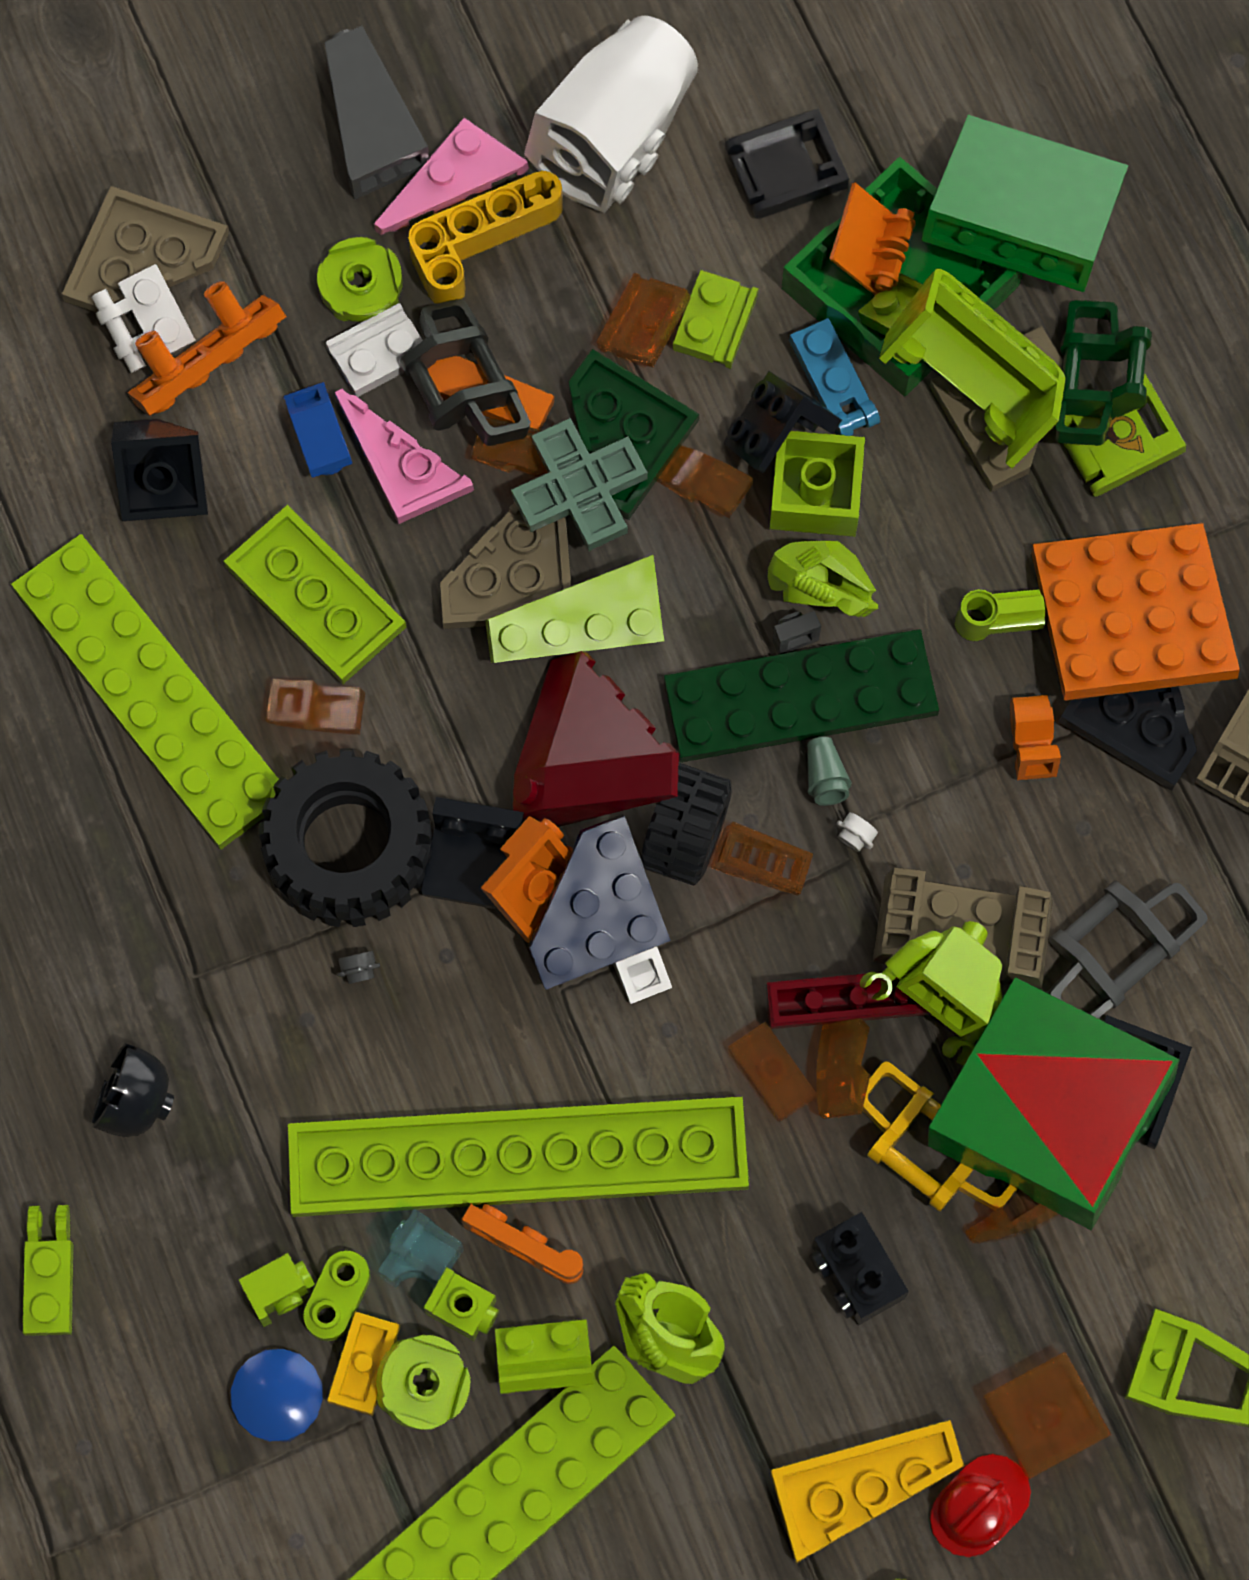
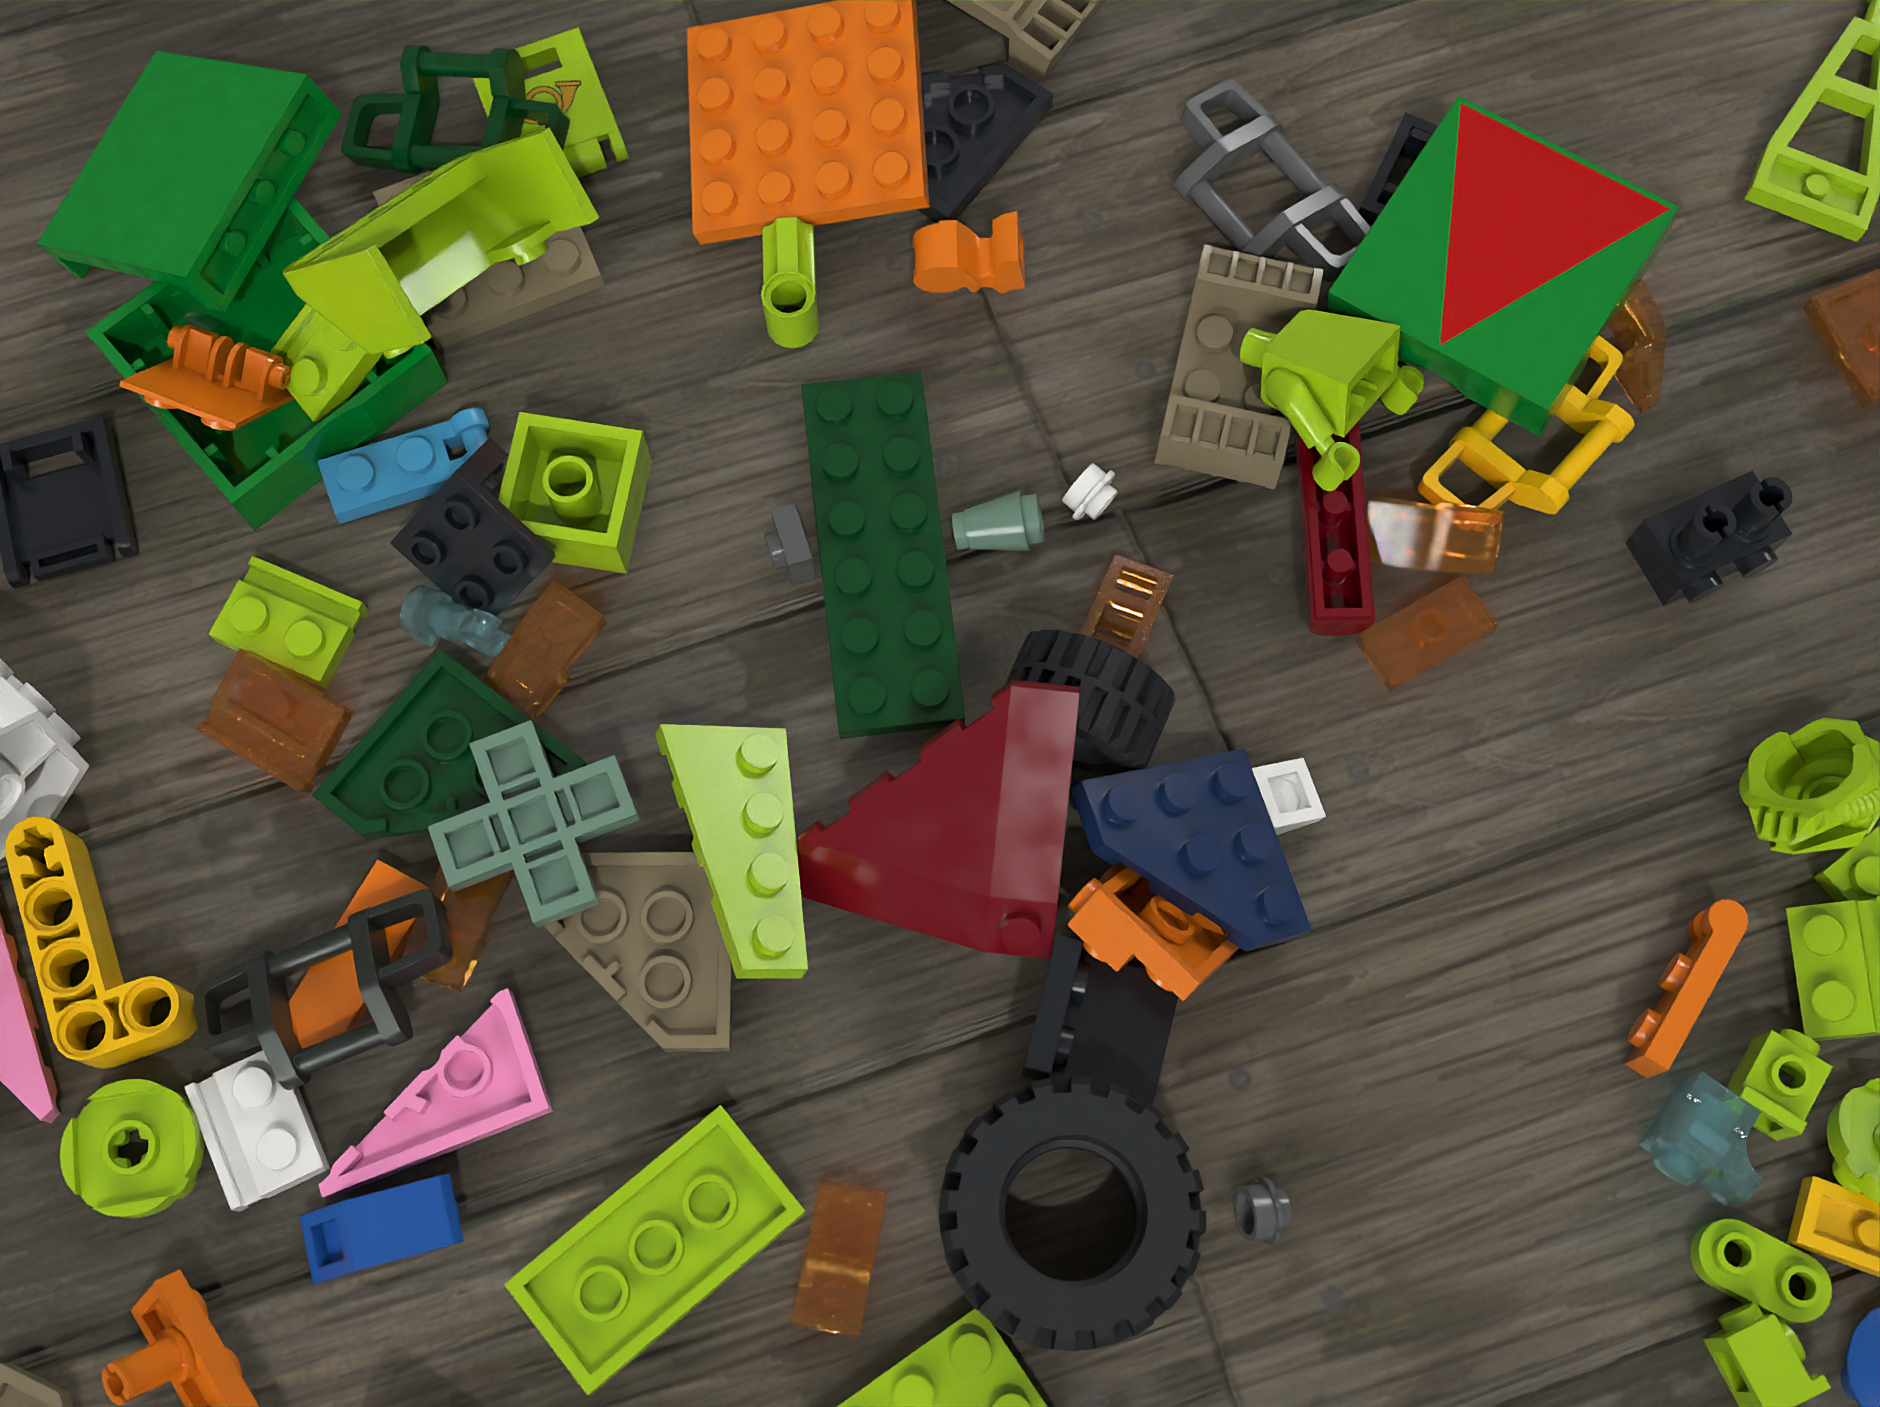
camera: 85 degrees left, 0 degrees up
lime plate [288,1097,749,1217] -> none
lime helmet [768,541,878,617] -> none
none -> clear light blue piece [400,585,512,657]

